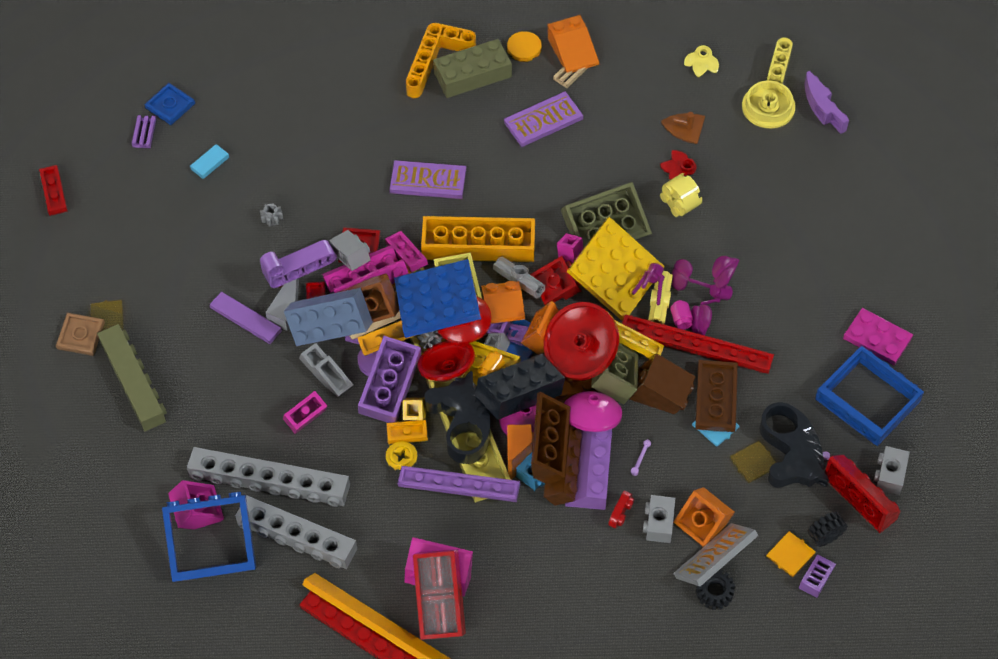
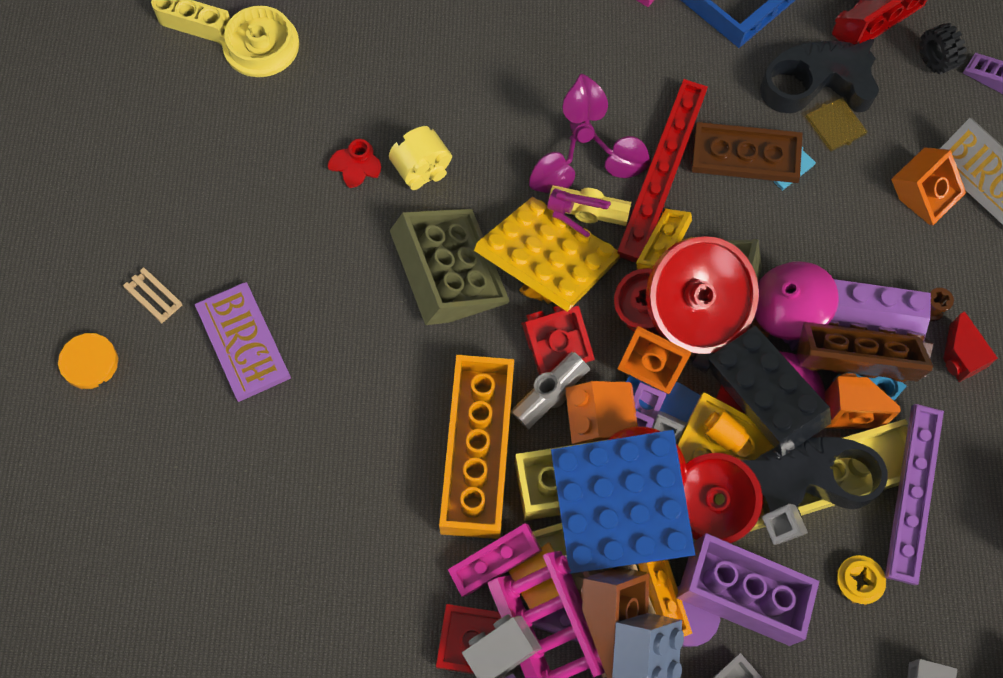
camera: 90 degrees left, 10 degrees up
light orange plate [387,420,428,444] -> none
medium lavender tile [390,160,466,199] -> none
yellow brick [403,398,426,420] -> none
light orange beam [406,23,476,98] -> none
olive brick [433,39,512,98] -> none
orange slope [548,15,599,73] -> none
dark pink brick [557,233,583,264] -> none
red plate [608,490,634,529] -> none
reddish brown slope [629,353,695,414] -> none
lavender hinge [631,439,651,476] -> none
light grey brick [643,495,675,543] -> none
dark orange shield [661,112,705,144] -> none
dark pink brick [670,300,693,330] -> none
light yellow plate [684,45,719,78] -> none
light orange piece [766,531,816,577] -> none
none -> light grey slope [761,504,808,545]
none -> reddish brown bush [930,288,954,321]
none -> red slope [943,311,998,382]

